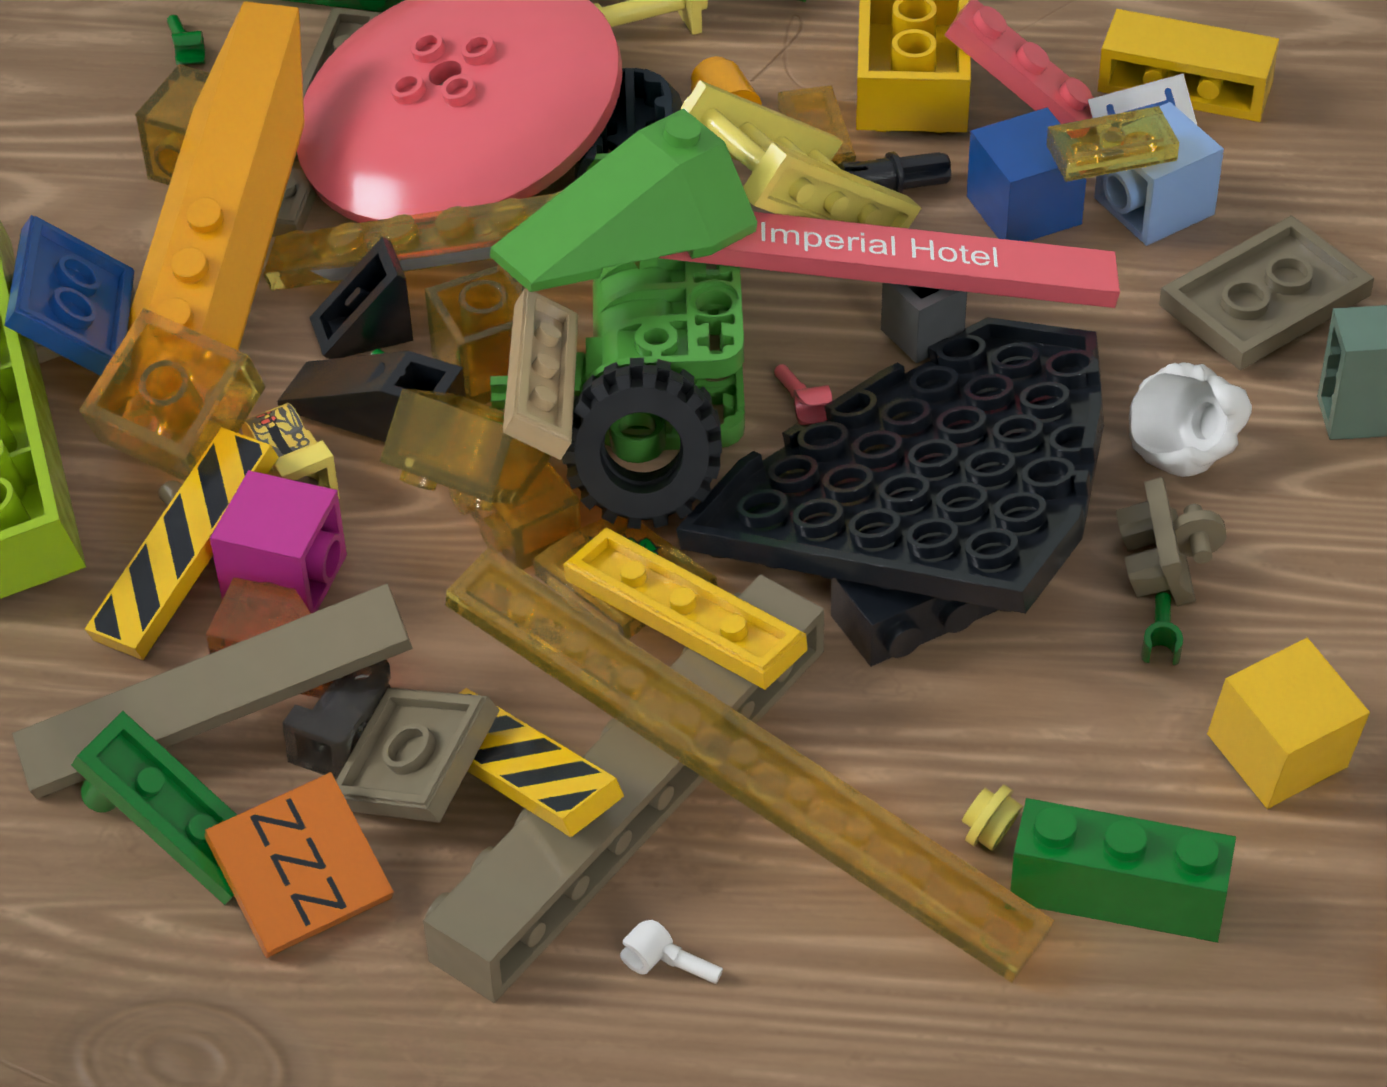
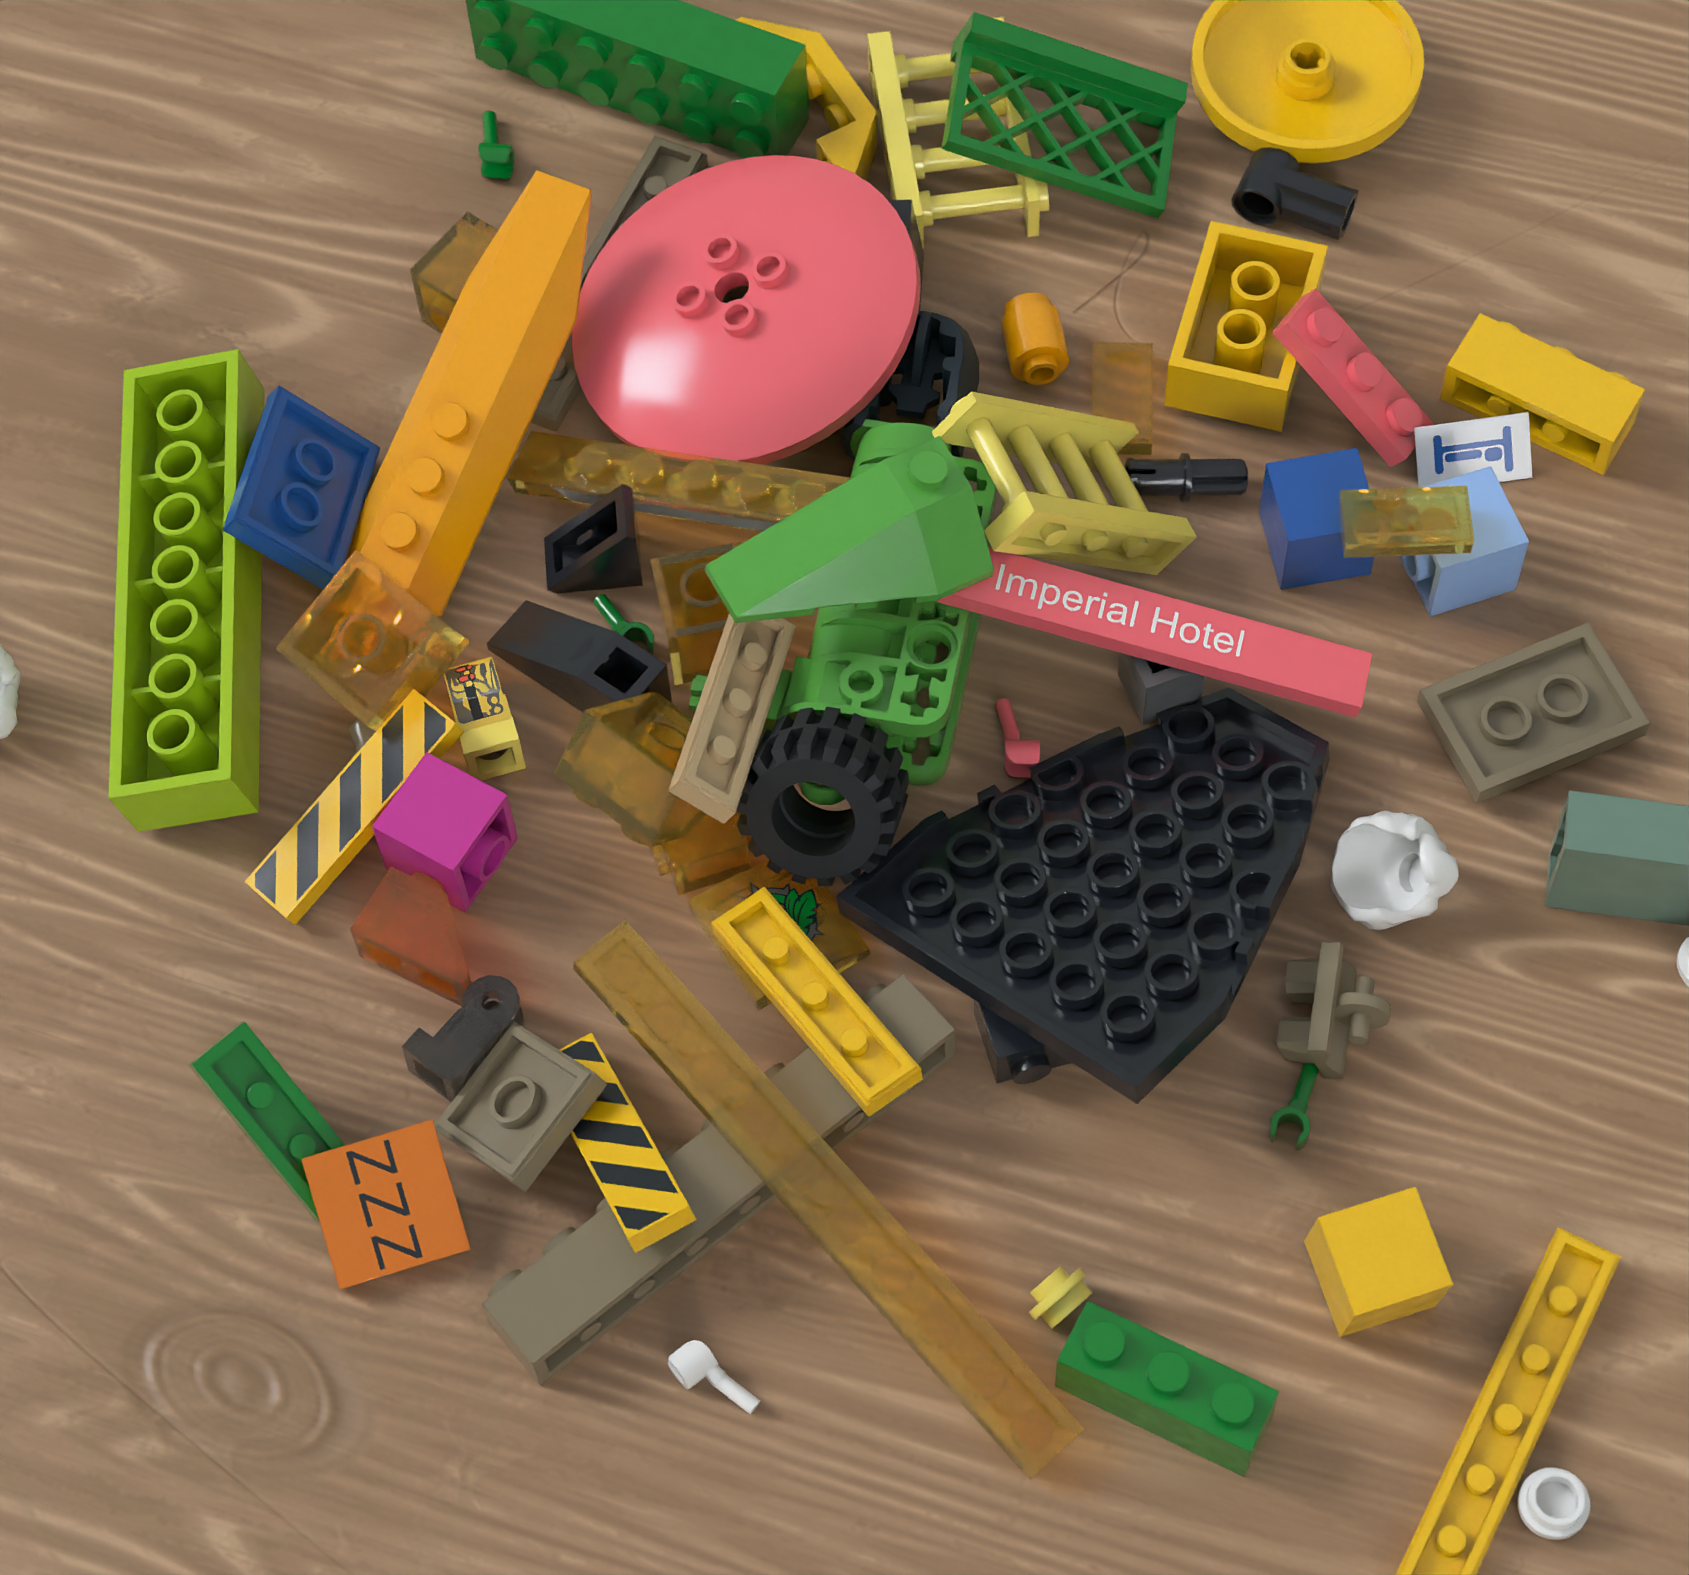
camera: 15 degrees right, 15 degrees up
dark tan tile [12,583,413,799] -> none

